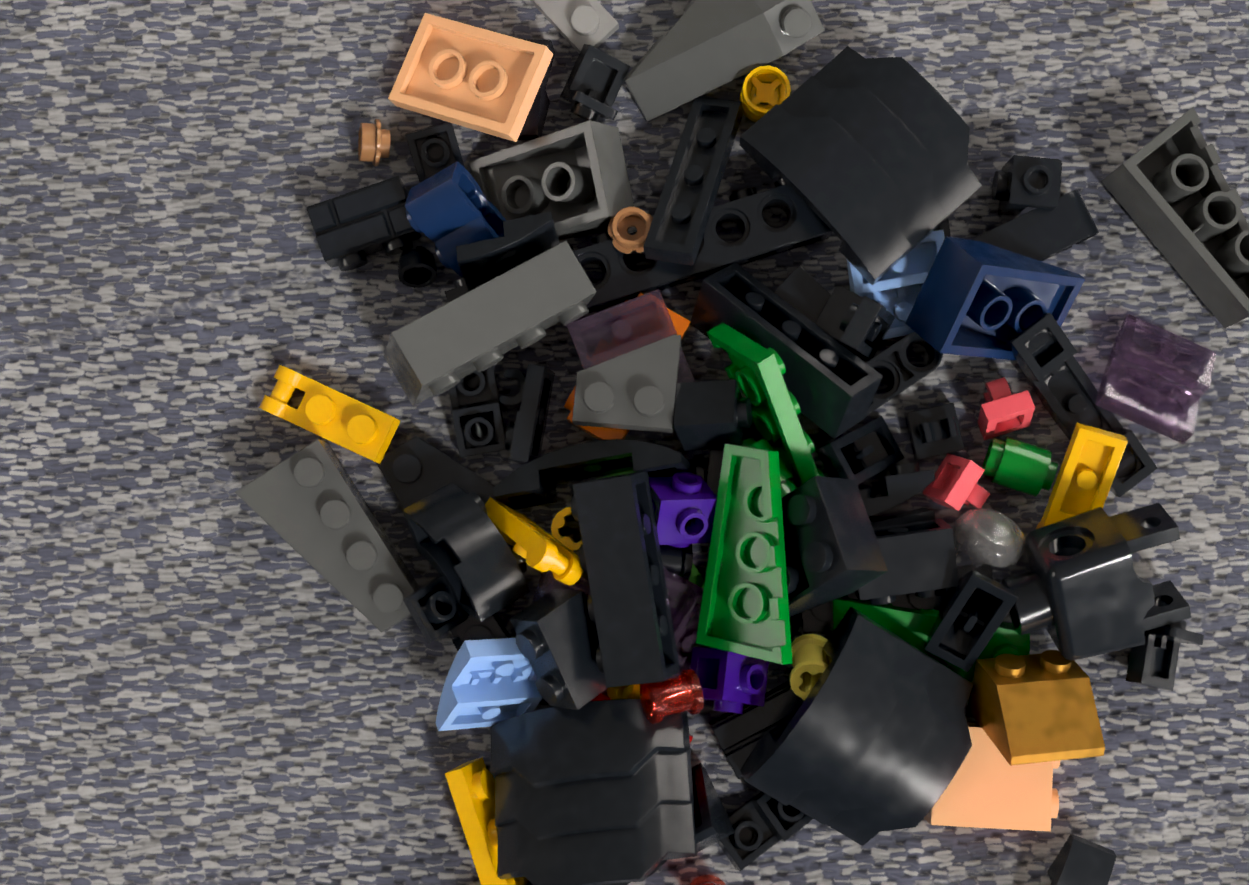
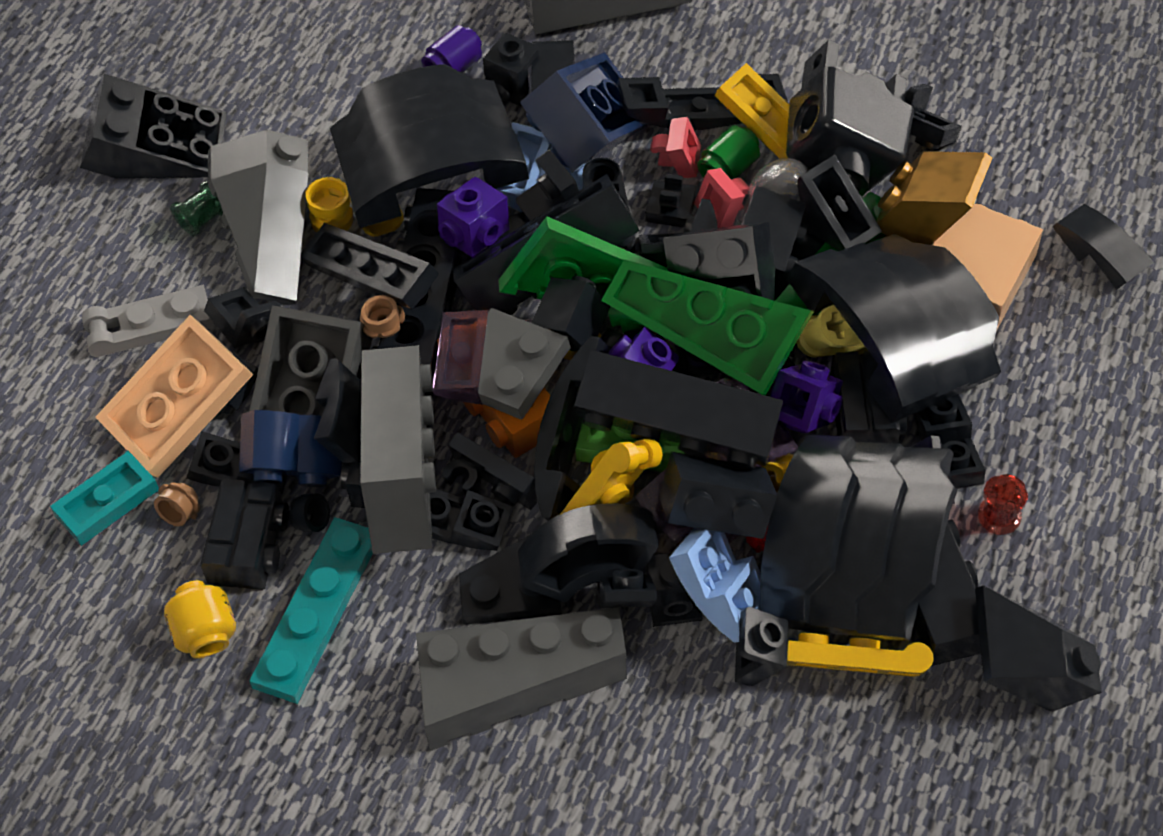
camera: 65 degrees left, 30 degrees down
yellow plate [259,364,401,464] -> none
clear red bush [639,668,704,724] -> none
clear purple slope [1095,314,1216,444] -> none
none -> teal plate [50,451,159,546]
none -> yellow head [164,580,236,659]
none -> teal plate [249,517,373,704]
none -> dark purple brick [421,25,482,73]
none -> dark purple brick [437,176,509,257]
none -> black bracket [735,607,788,686]

